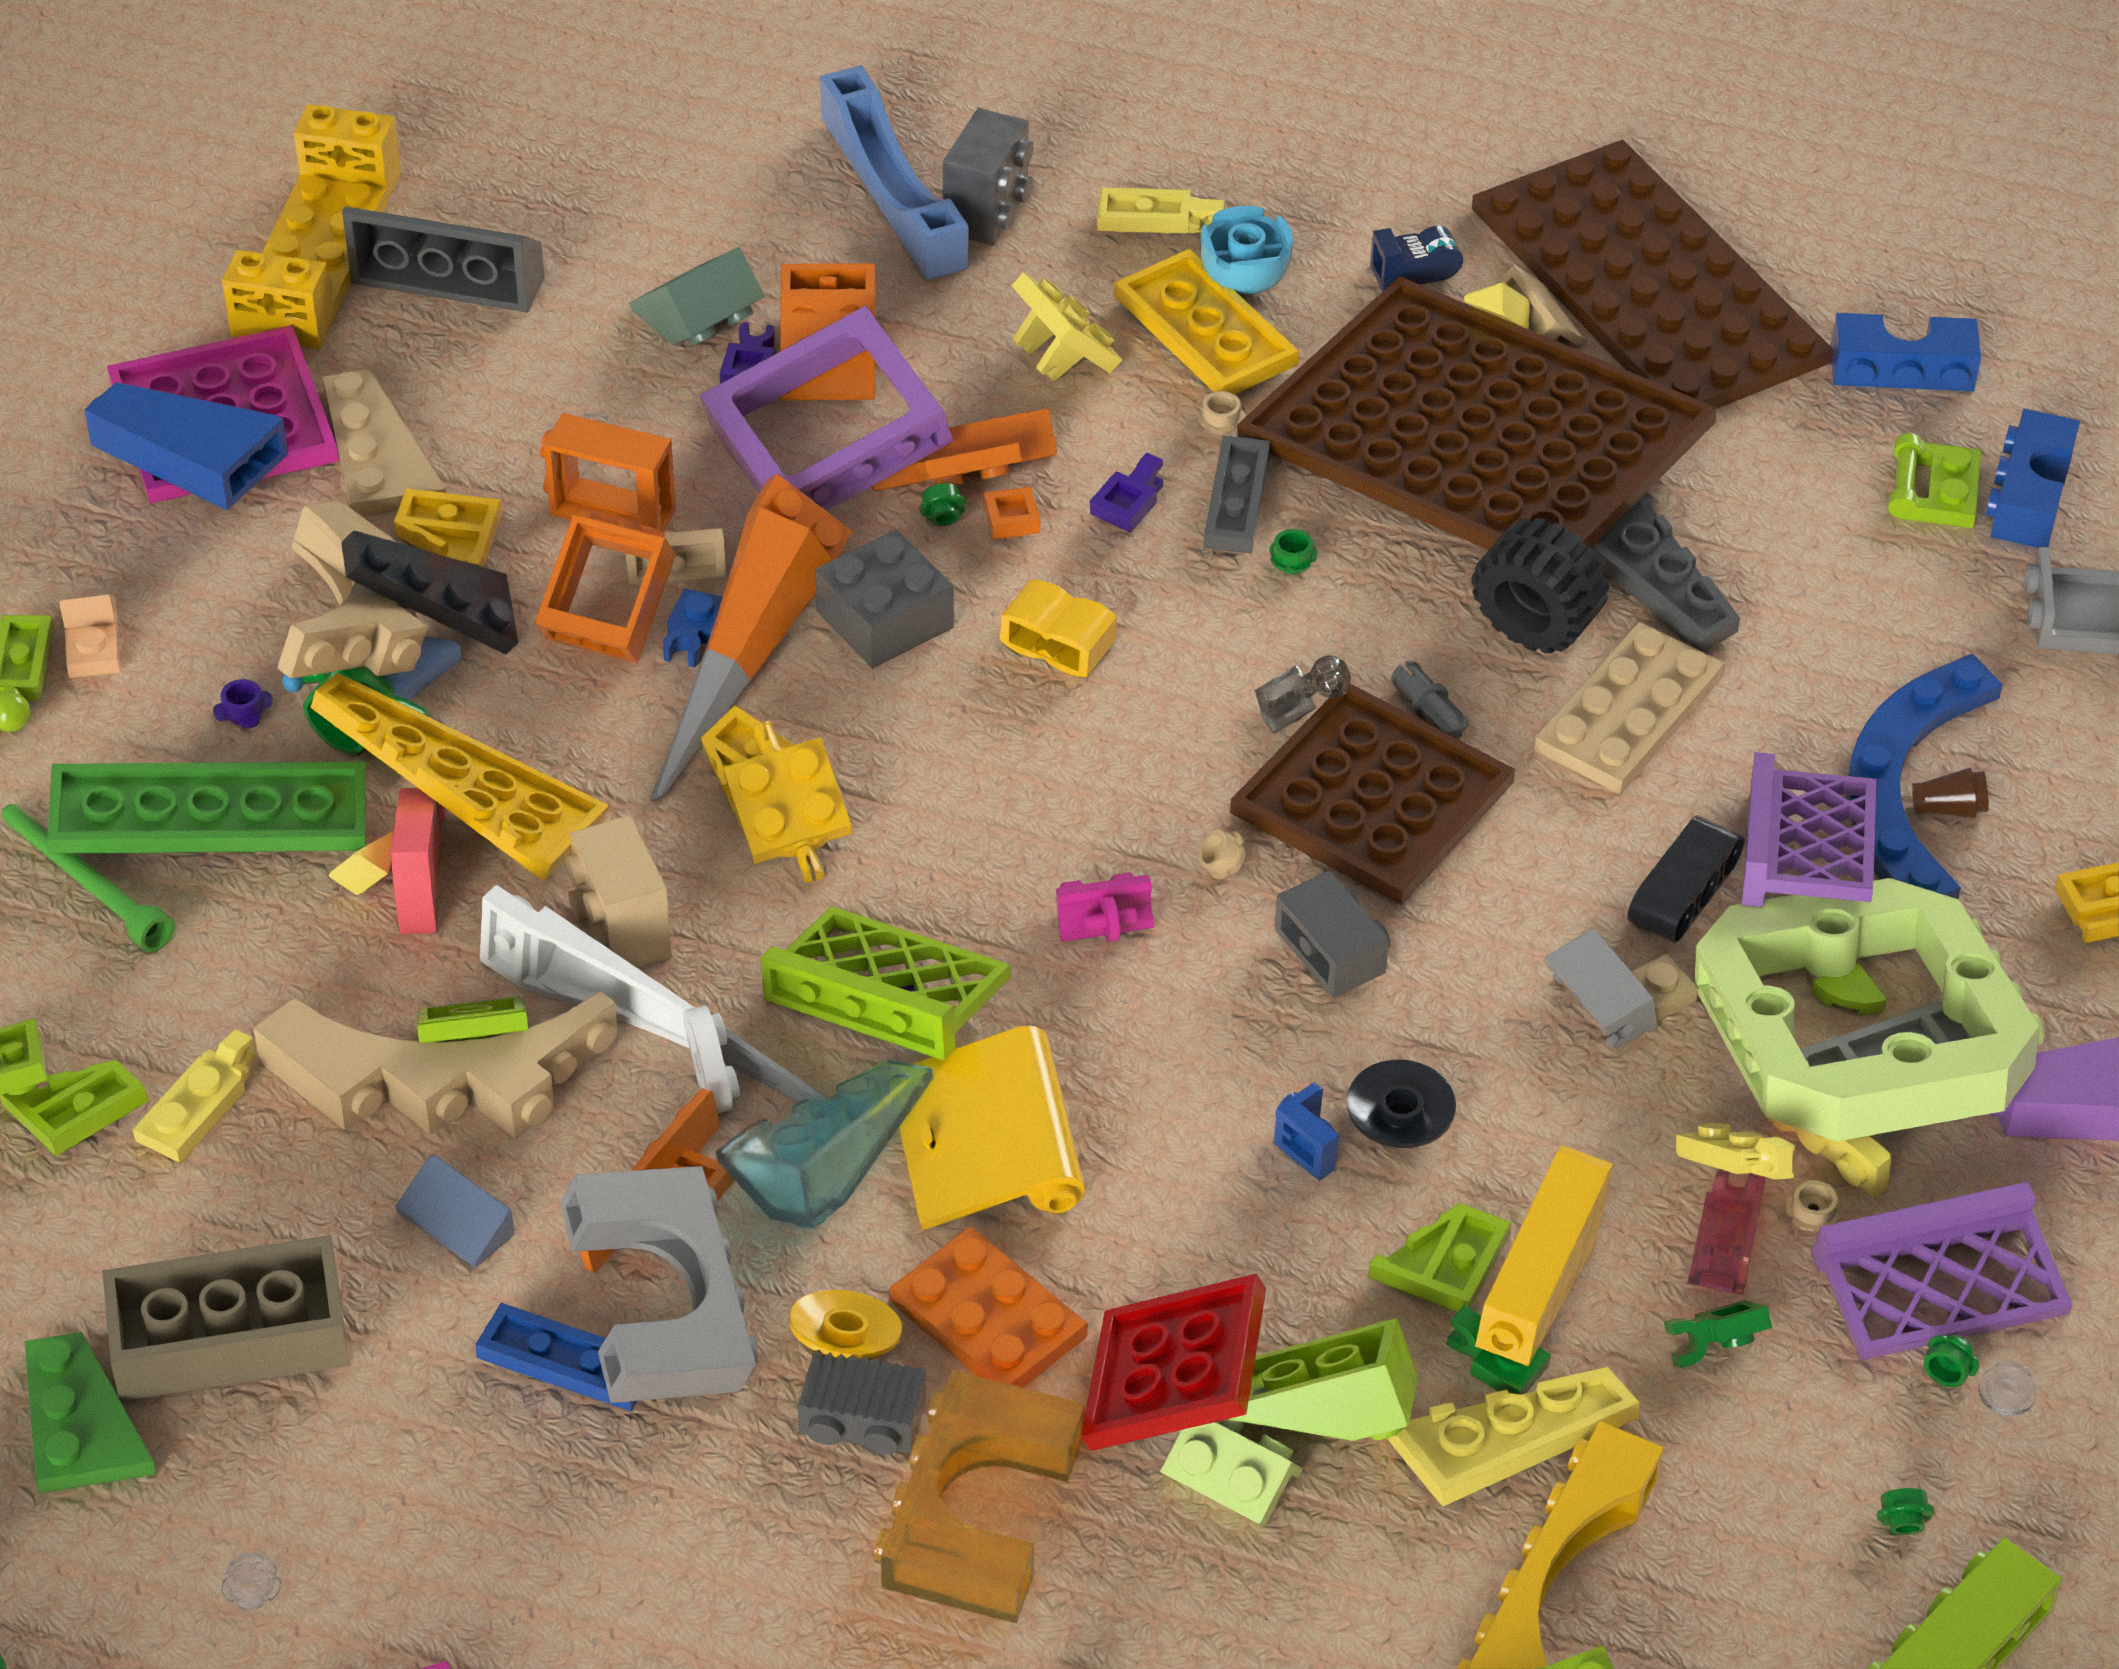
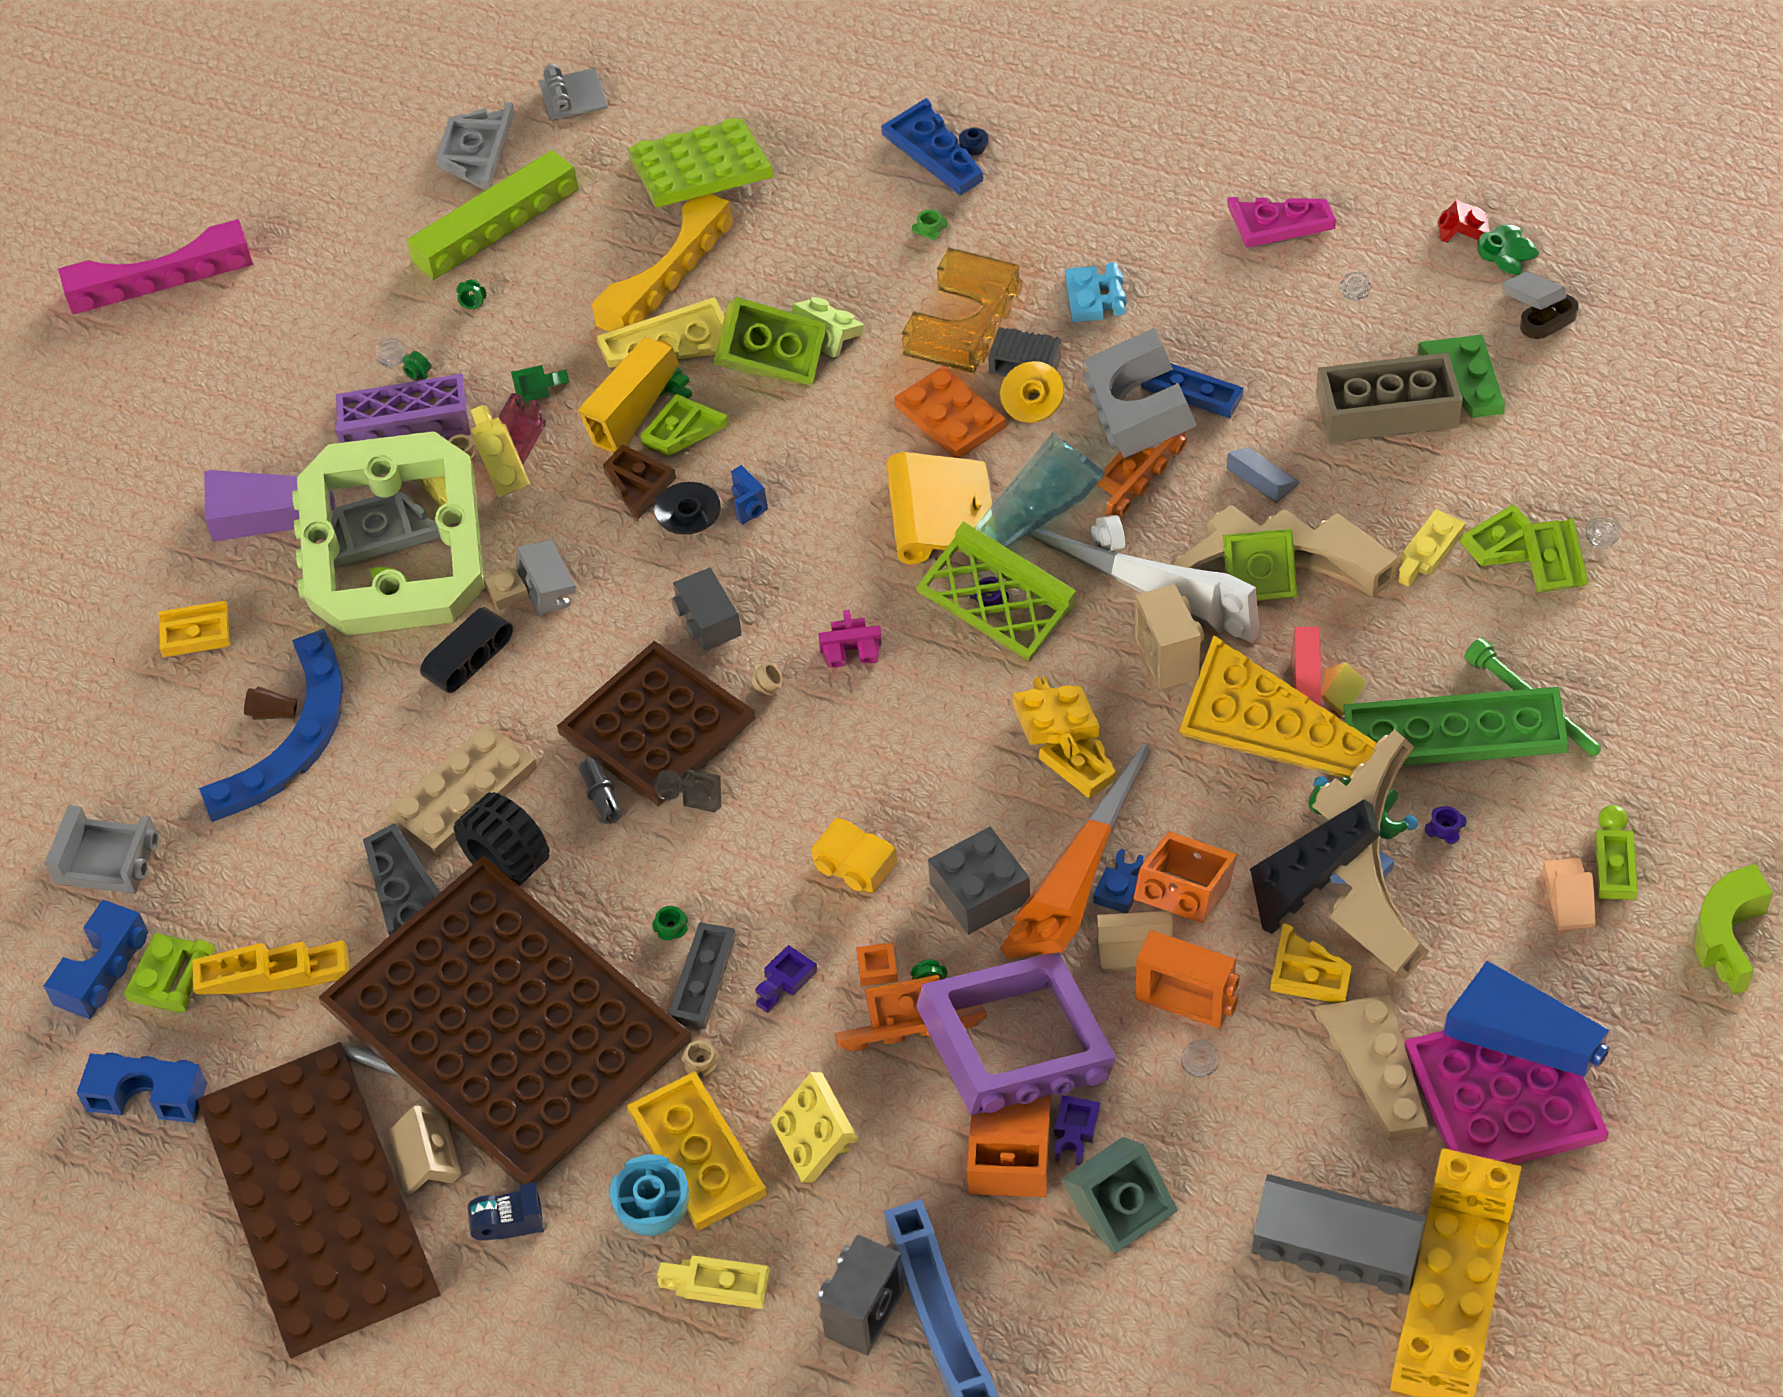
camera: 170 degrees left, 5 degrees up
red plate [1081,1273,1266,1451] -> none
light yellow slope [1464,283,1530,329] -> none
medium lavender fence [1742,752,1877,907] -> none
none -> yellow slope [192,940,350,994]
none -> reddish brown wing [603,444,676,519]
none -> medium azure plate [1065,262,1127,322]

